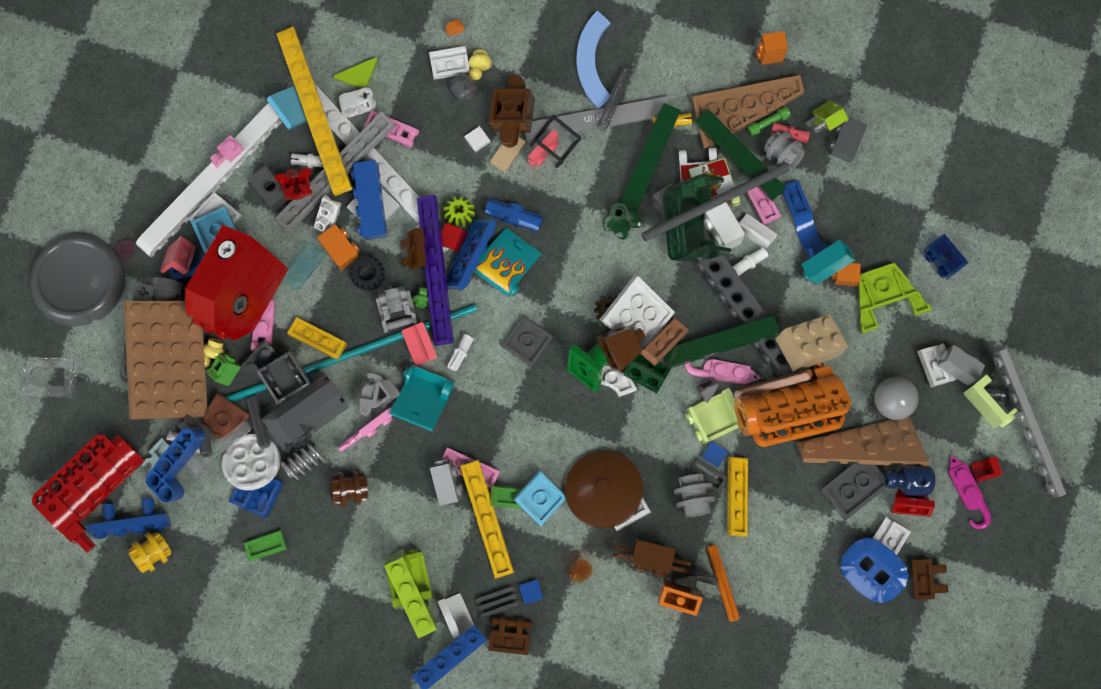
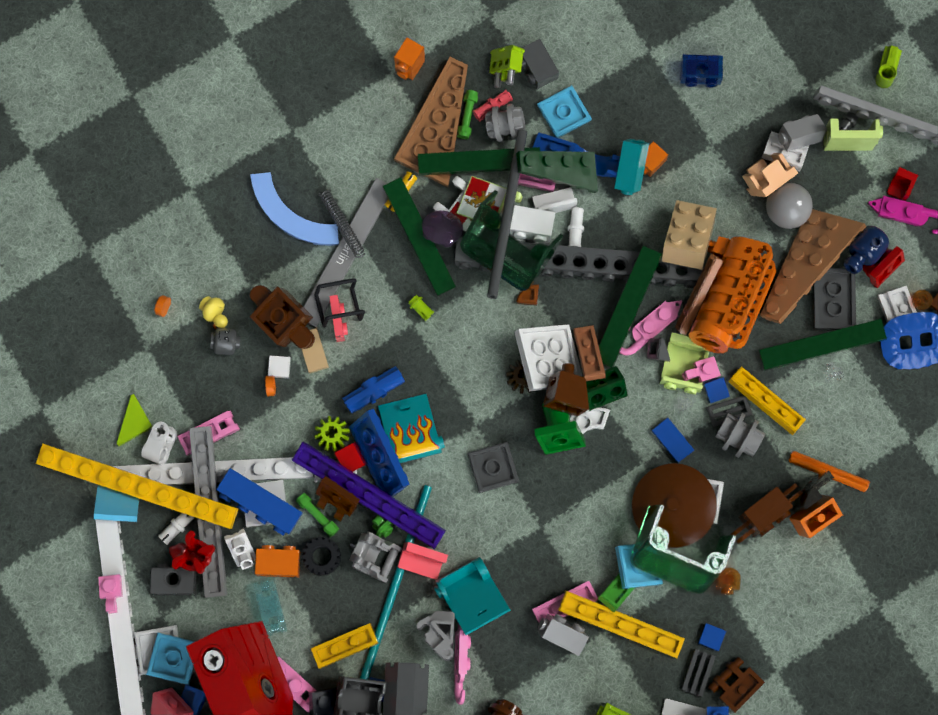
camera: 50 degrees left, 0 degrees up
white plate [429,46,470,80] -> none
white axle [447,334,474,372] -> none
dark green plate [603,202,641,240] -> none
lime wing [858,263,932,334] -> none
none -> orange tile [265,375,276,397]
none -> bright green bar [296,493,340,537]
none -> lime pin [408,295,434,321]
none -> clear purple dish [422,210,463,247]
none -> dark green wing [516,151,598,193]
none -> dark orange tile [516,285,539,306]
none -> medium azure tile [537,85,592,138]
none -> clear green windscreen [630,504,736,594]
none -> blue tile [652,418,694,463]
none -> bright pink plate [681,356,721,383]
none -> light nougat panel [742,153,798,197]
none -> dark green tile [759,319,887,371]
none -> lime piece [875,45,902,88]
none -> clear orange plate [912,290,933,310]

